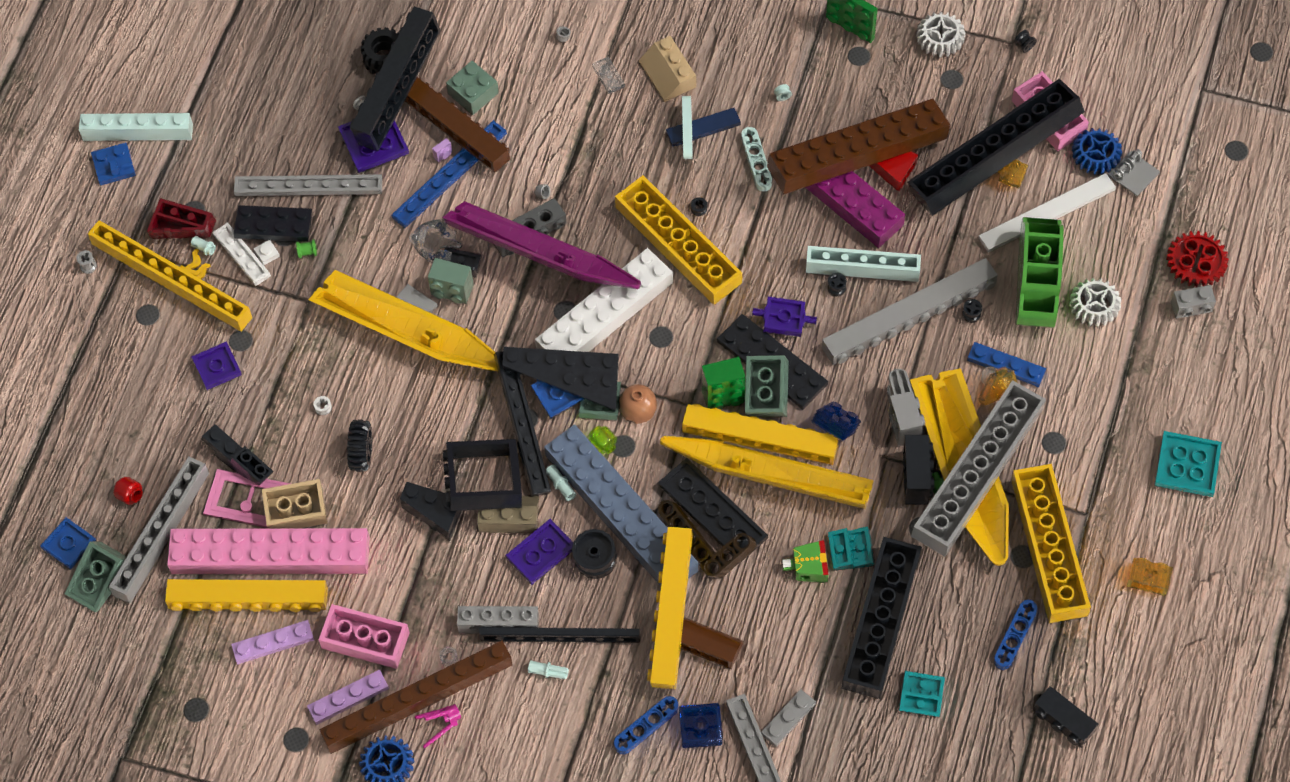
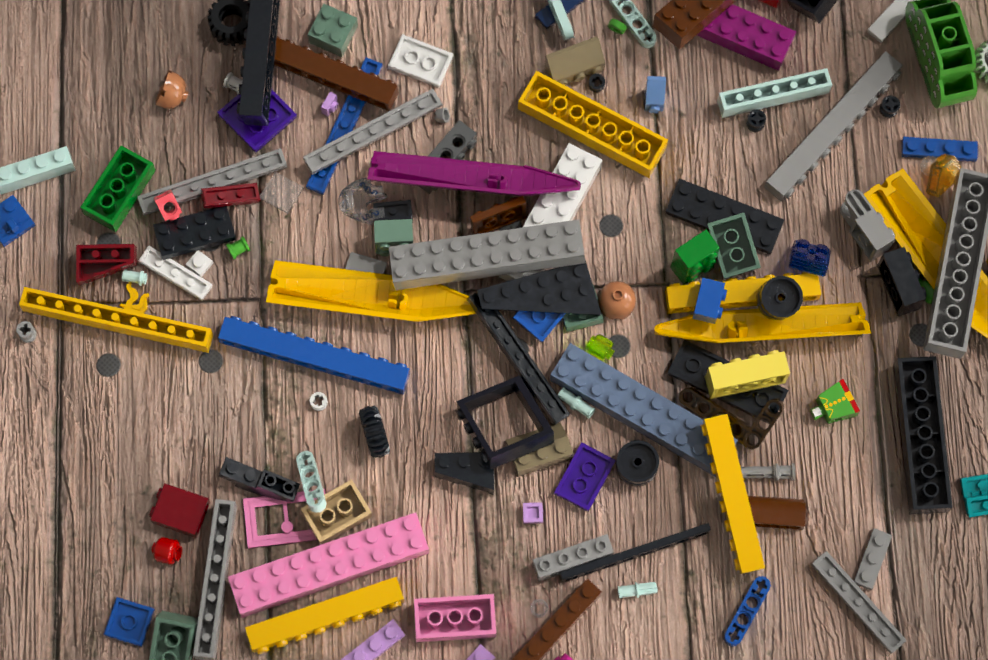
camera: 25 degrees left, 10 degrees up
dark purple plate [191,341,242,390] -> none
clear blue brick [679,703,723,748] -> none
dark purple plate [752,296,817,337] -> none
teal slope [828,526,875,570] -> none
none -> green brick [80,146,156,232]
none -> dark red brick [149,483,211,538]
none -> coral brick [154,189,182,221]
none -> nougat cylinder [155,70,188,109]
none -> dark red tile [201,183,260,208]
none -> blue brick [218,316,410,395]
none -> clear piece [260,172,304,214]
none -> light aqua beam [296,451,326,513]
none -> light grey plate [303,89,442,175]
none -> white tile [388,34,453,88]
none -> light grey brick [389,219,586,290]
none -> reddish brown plate [470,196,526,235]
none -> lavender plate [523,502,543,524]
none -> dark tan slope [544,36,605,86]
none -> bright green tile [608,19,627,34]
none -> medium blue slope [644,76,666,113]
none -> blue brick [692,278,727,324]
none -> light yellow brick [705,350,790,399]
none -> light grey pin [741,463,795,481]
none -> black wheel [756,276,803,320]

